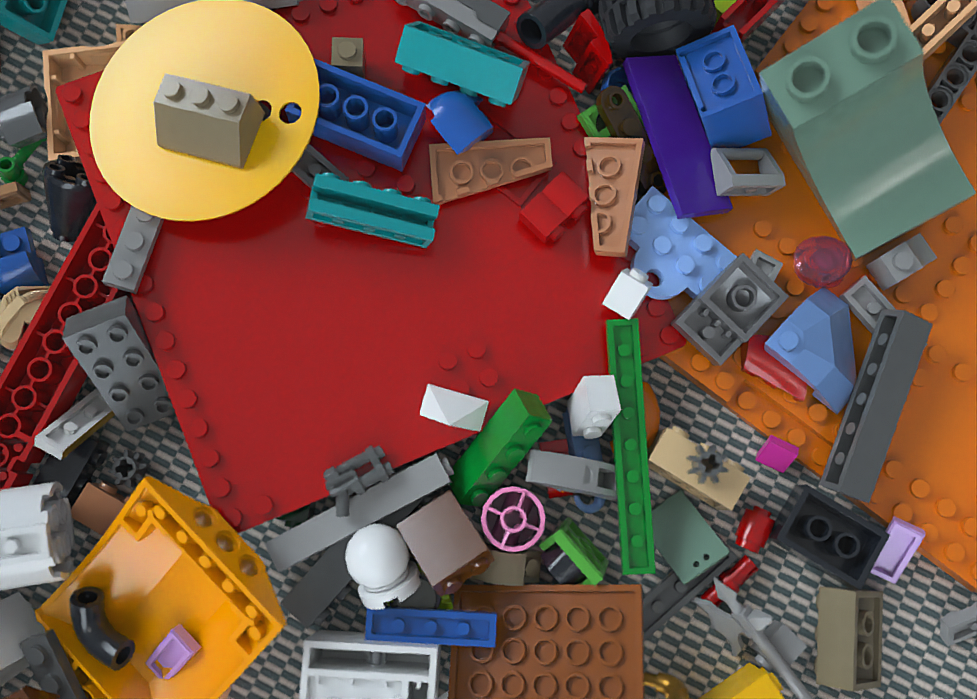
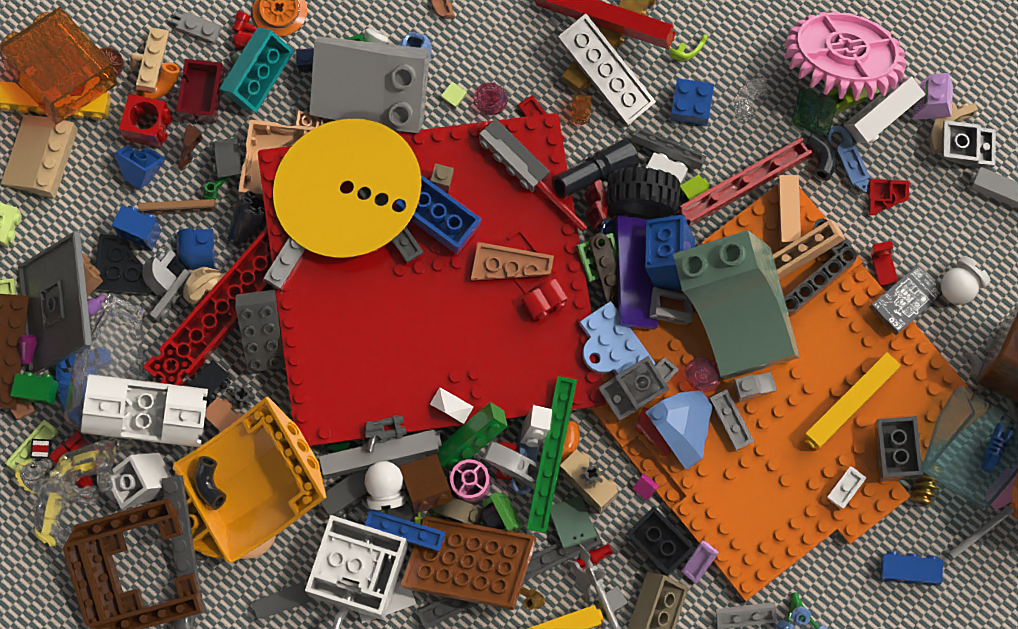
camera: 15 degrees right, 5 degrees down
white plate [34,388,115,460] -> none
lavender tile [145,624,201,679] -> none
dark tan slope [153,73,265,169] -> none
teal brick [305,172,440,248] -> none
teal brick [394,21,530,107] -> none
blue brick [426,90,494,155] -> none
nougat wing [584,137,645,257] -> none
white brick [602,267,653,320] -> none
red brick [734,505,775,554] -> none
dark grey brick [819,309,933,503] -> none

